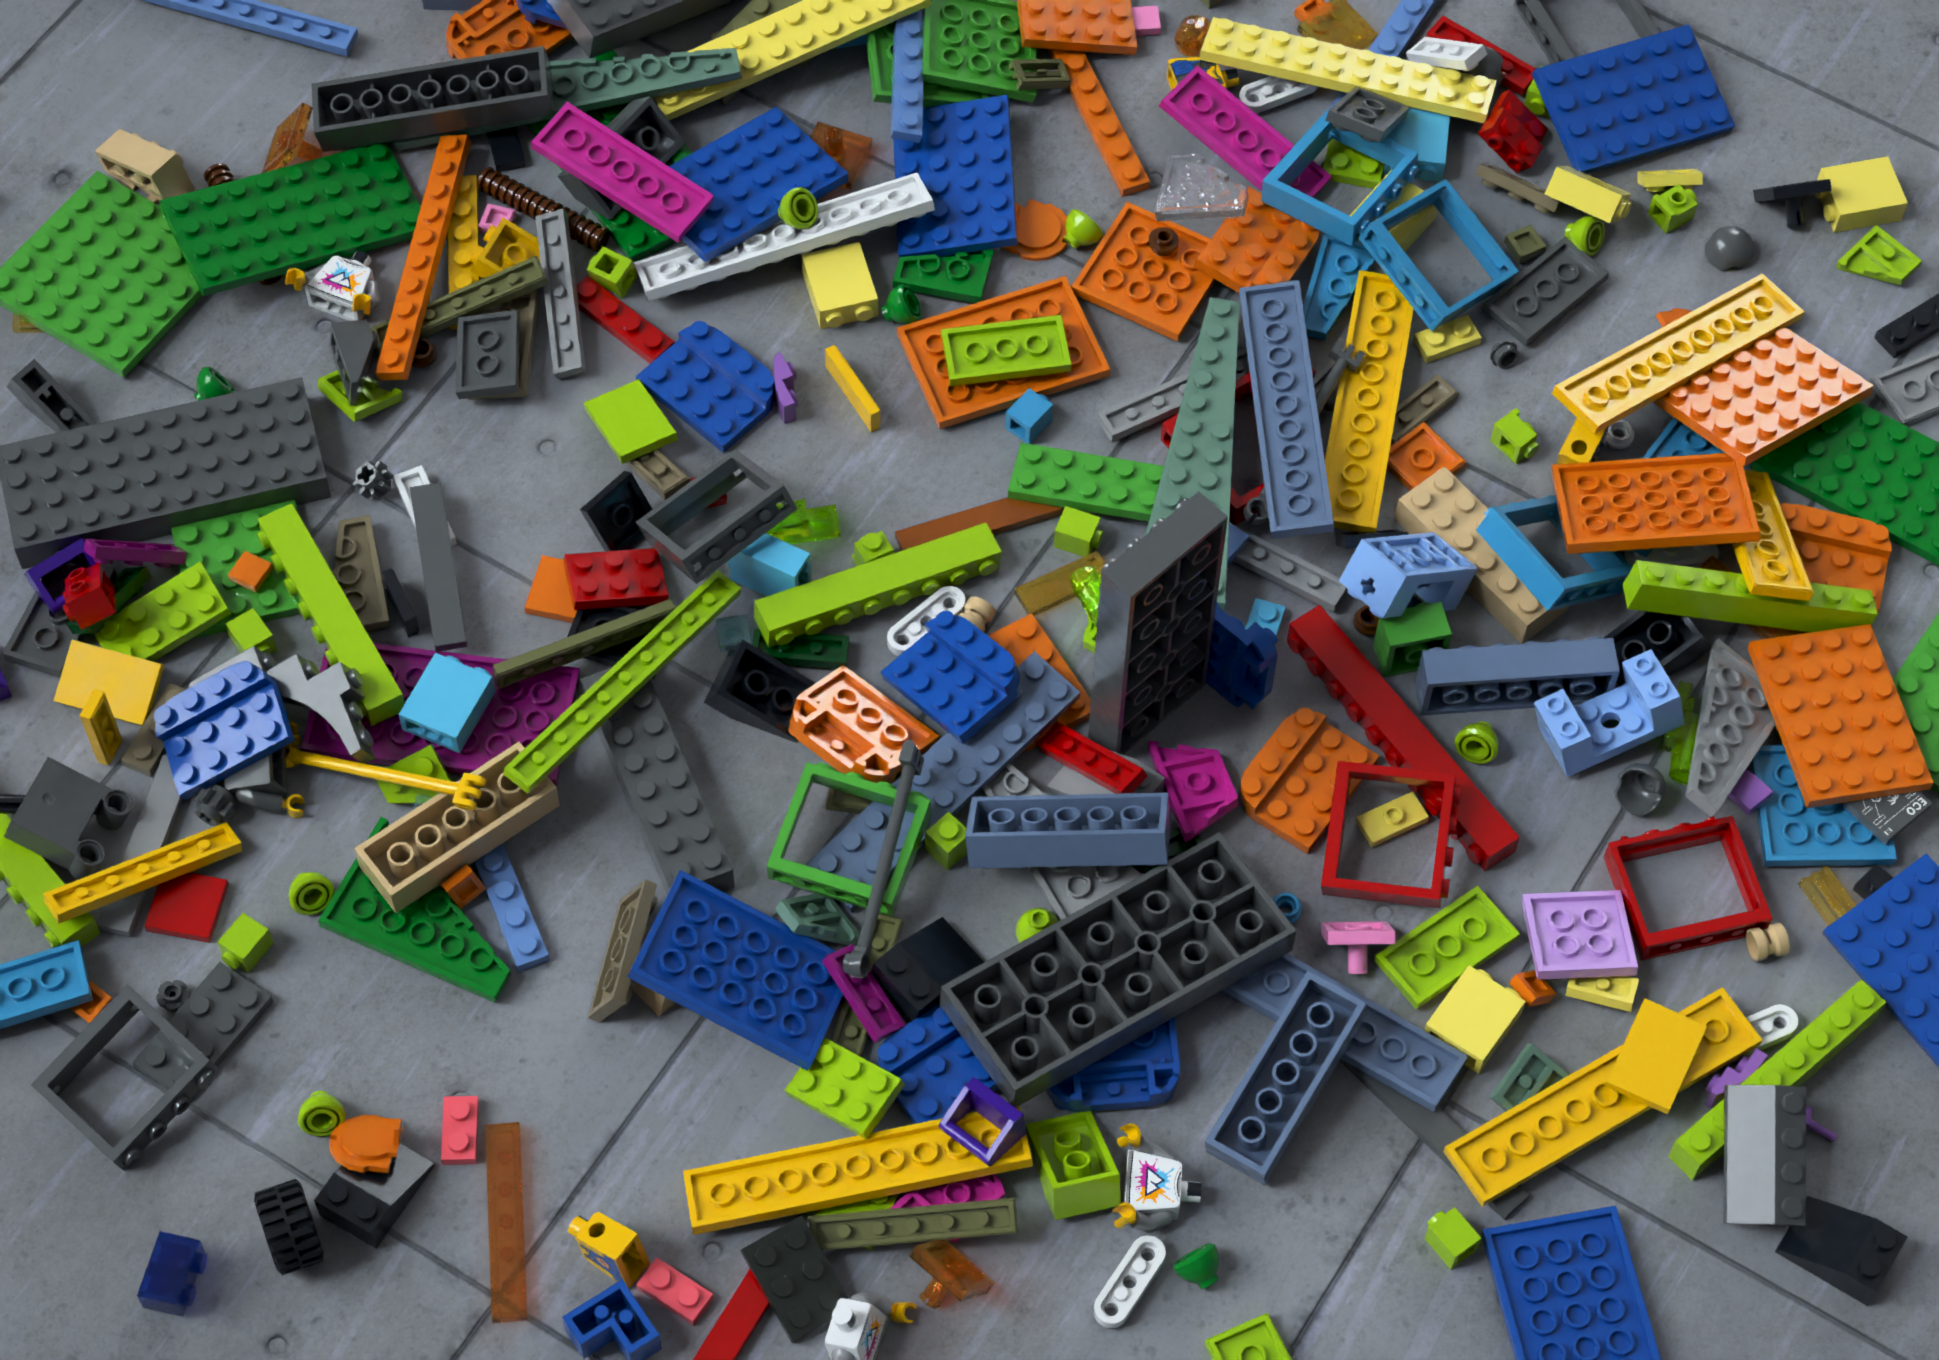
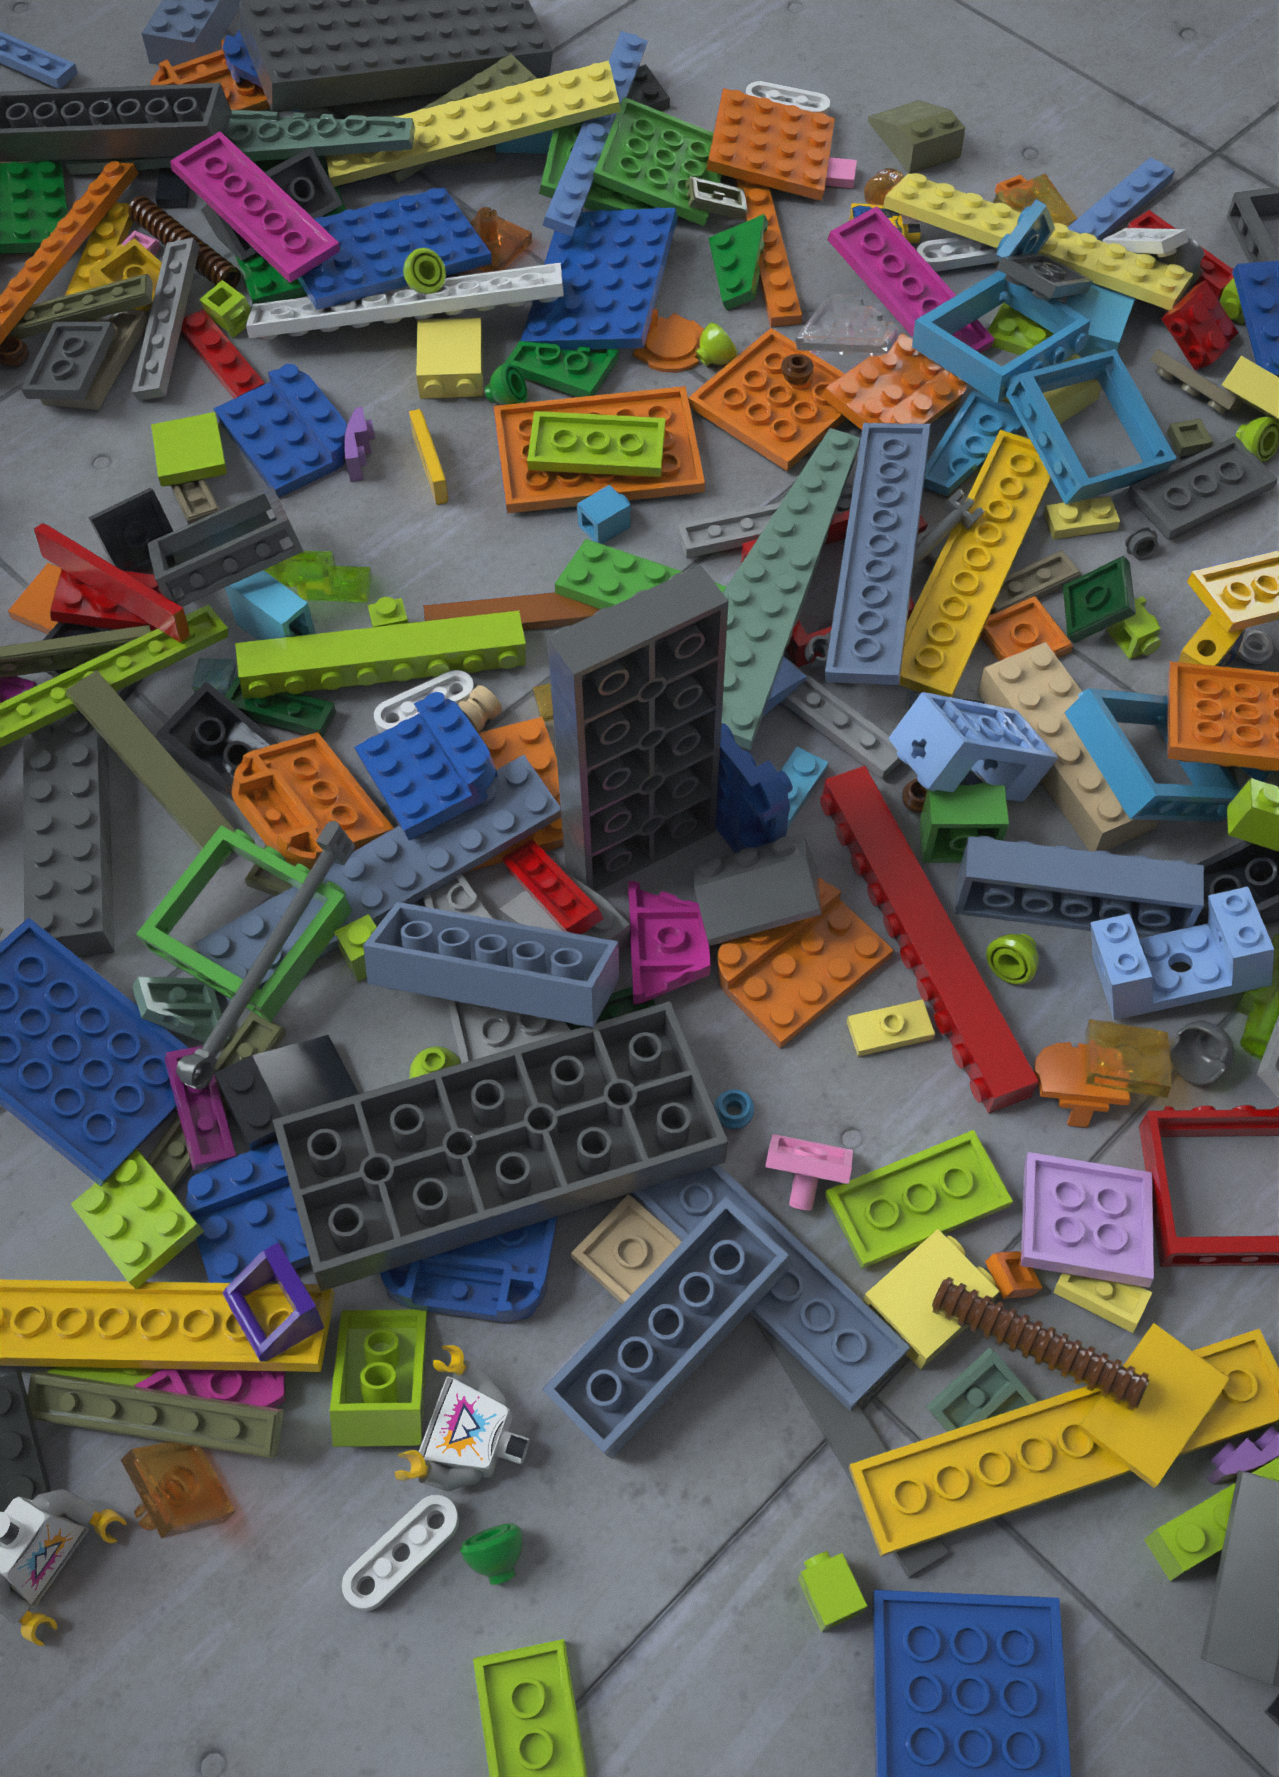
camera: 15 degrees right, 0 degrees up
red window [1321,761,1462,908] -> none
none -> red tile [34,523,190,643]
none -> olive tile [66,670,236,851]
none -> tan plate [571,1194,681,1304]
none -> dark grey slope [694,833,822,946]
none -> green wing [708,214,769,310]
none -> reddish brown piece [932,1277,1150,1411]
none -> dark azure plate [996,199,1055,262]
none -> orange piece [1033,1042,1131,1128]
none -> dark green tile [1063,555,1136,643]
none -> clear yellow plate [1085,1019,1171,1098]

